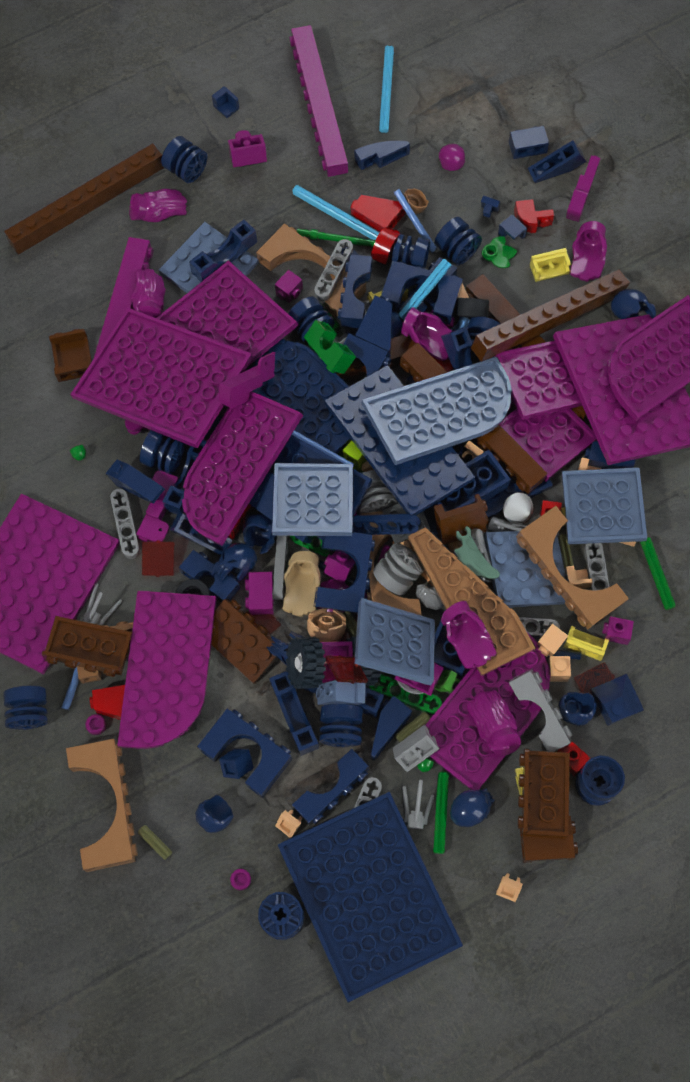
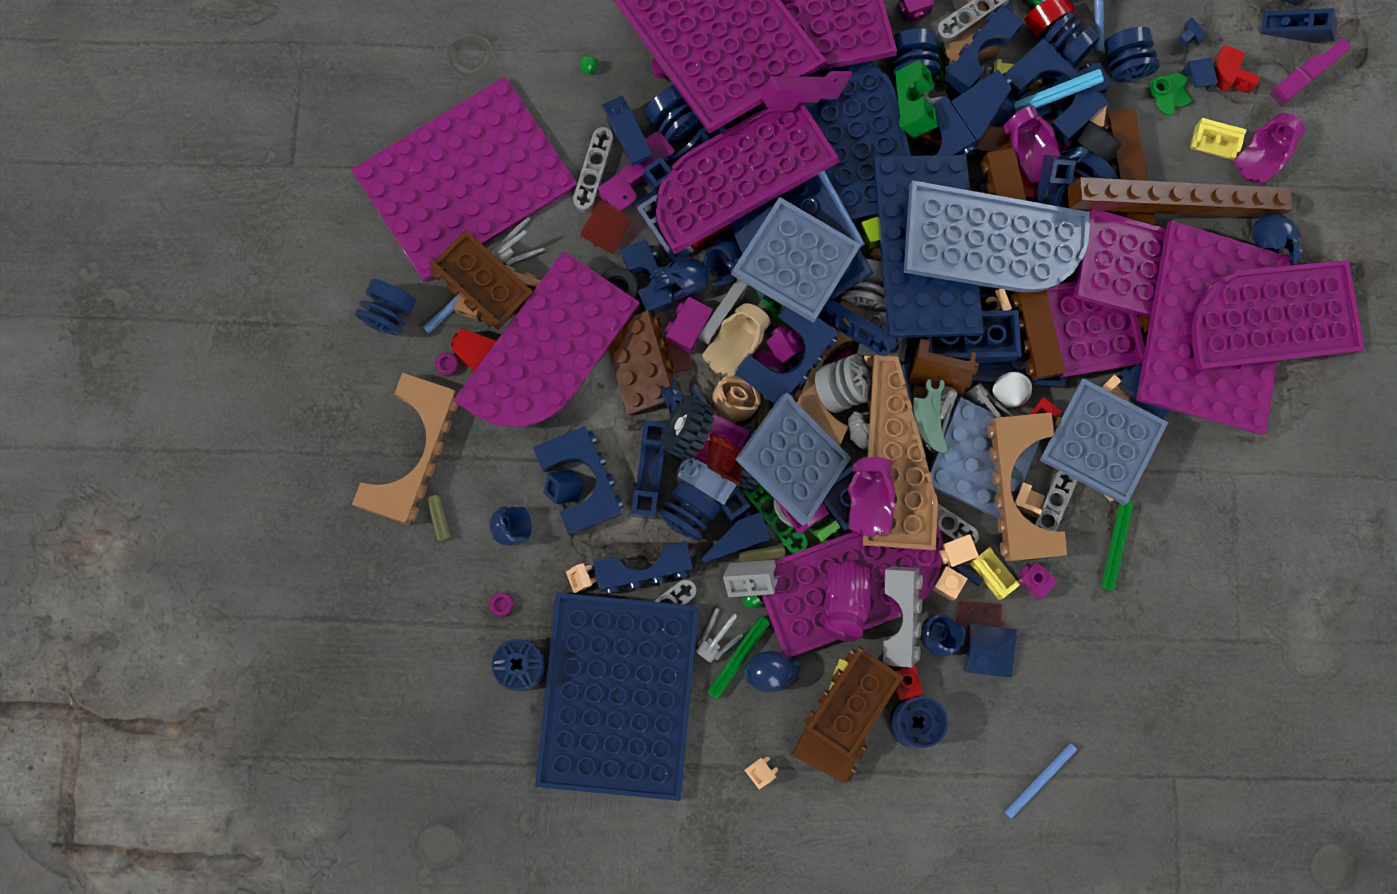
camera: 25 degrees right, 10 degrees up
olive axle [558,534,574,569] -> none

